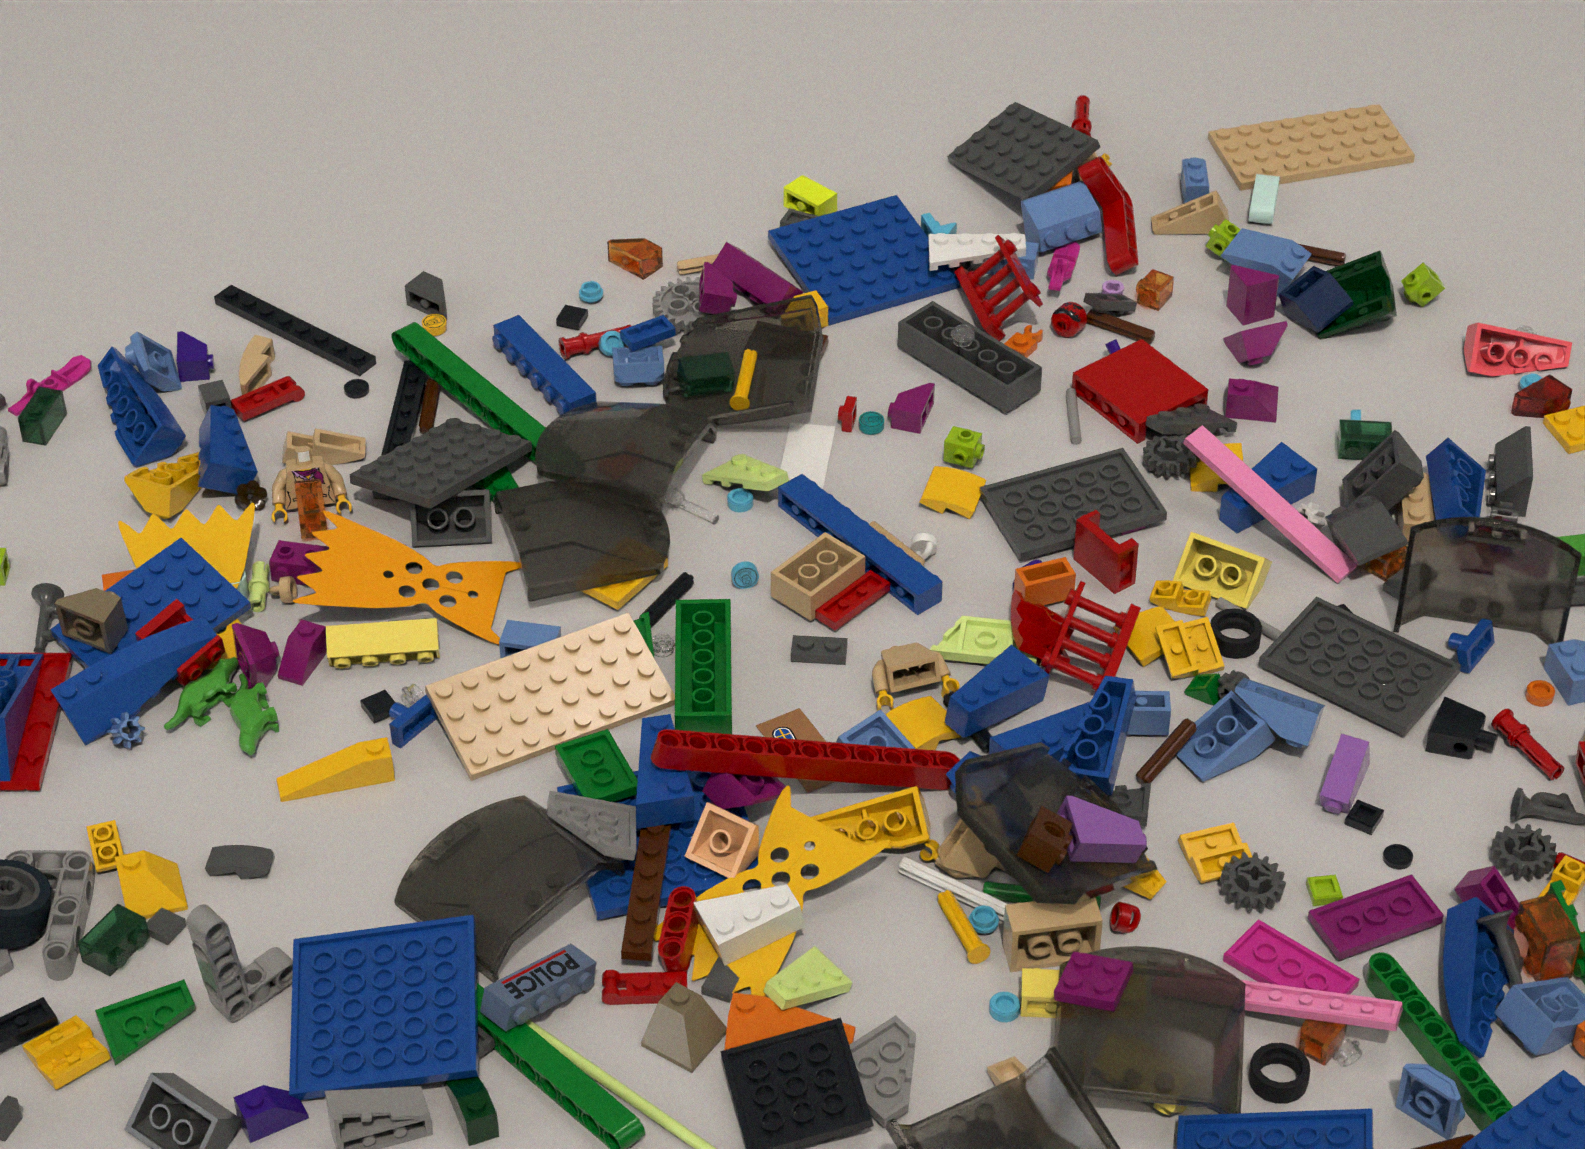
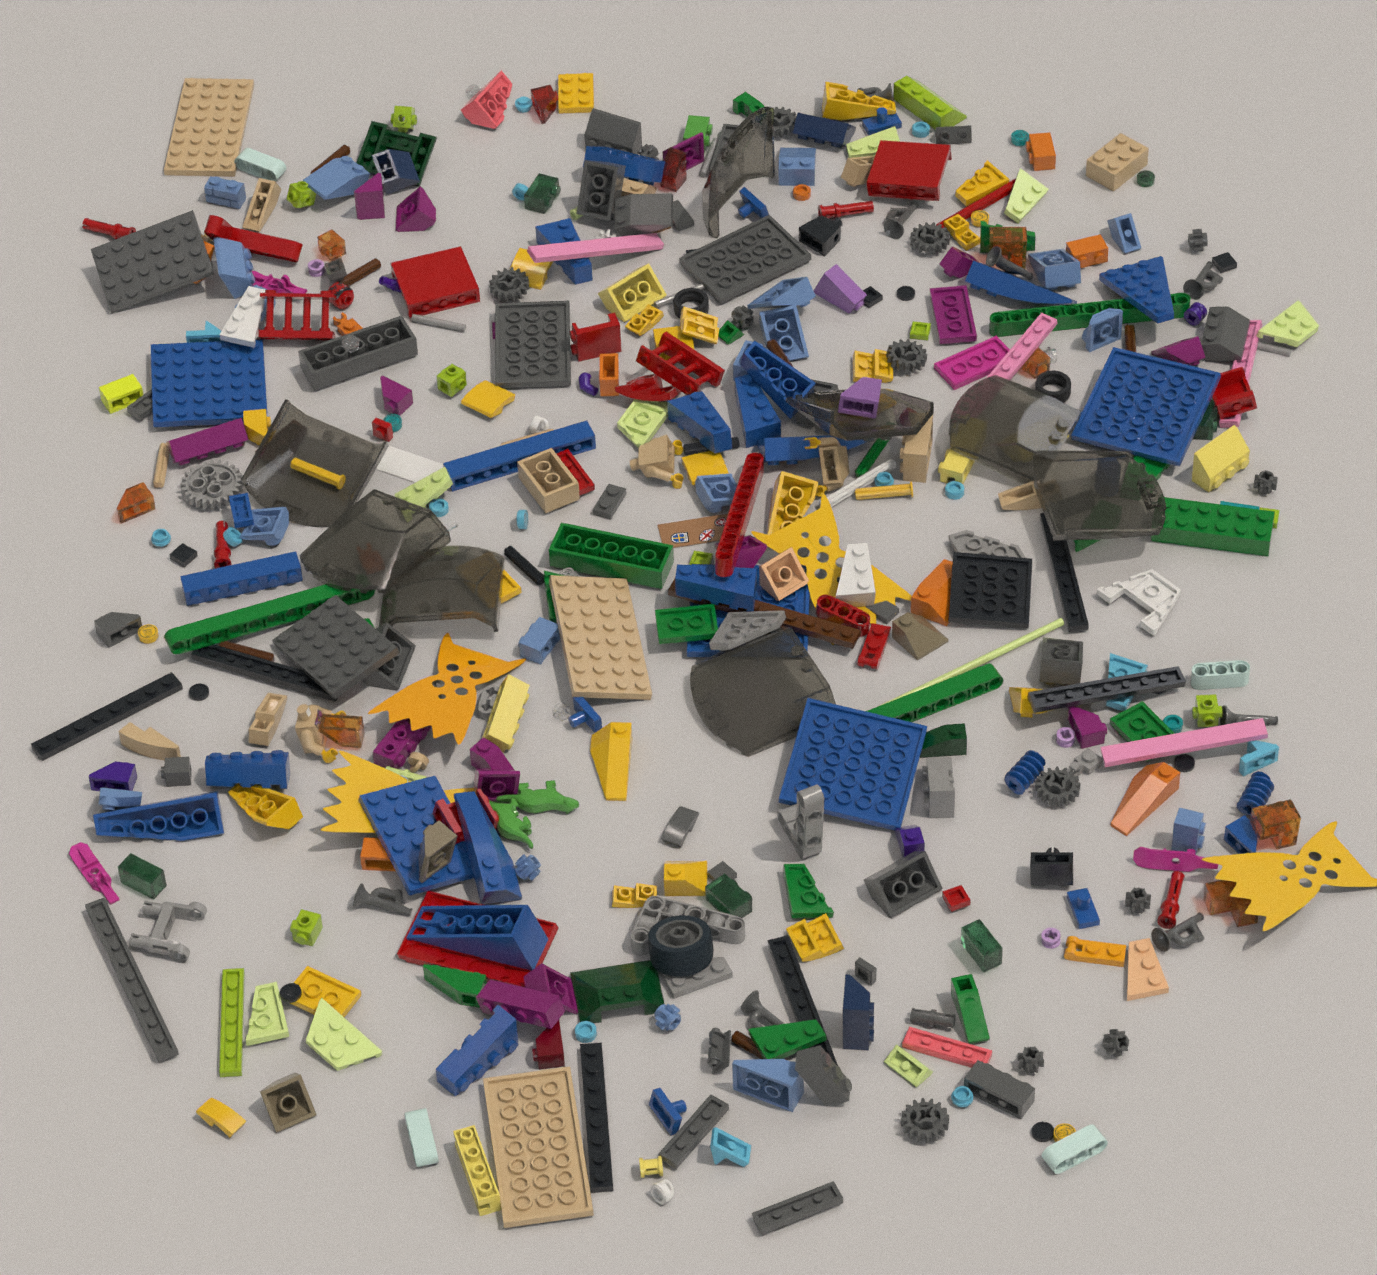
camera: 70 degrees left, 5 degrees up
red plate [231,376,305,421] -> none
dark brown plant [234,480,267,511] -> none
black tile [360,690,396,723] -> none
sand blue brick [480,943,597,1031] -> none
clear green brick [677,352,736,397] -> none
magenta slope [699,262,737,316] -> none
yellowish green wing [763,946,853,1010] -> none
reddish brown brick [1016,806,1073,873] -> none
magenta plate [1054,951,1133,1012] -> none
dark grey wing [1146,404,1237,435] -> none
magenta slope [1225,378,1279,423] -> none

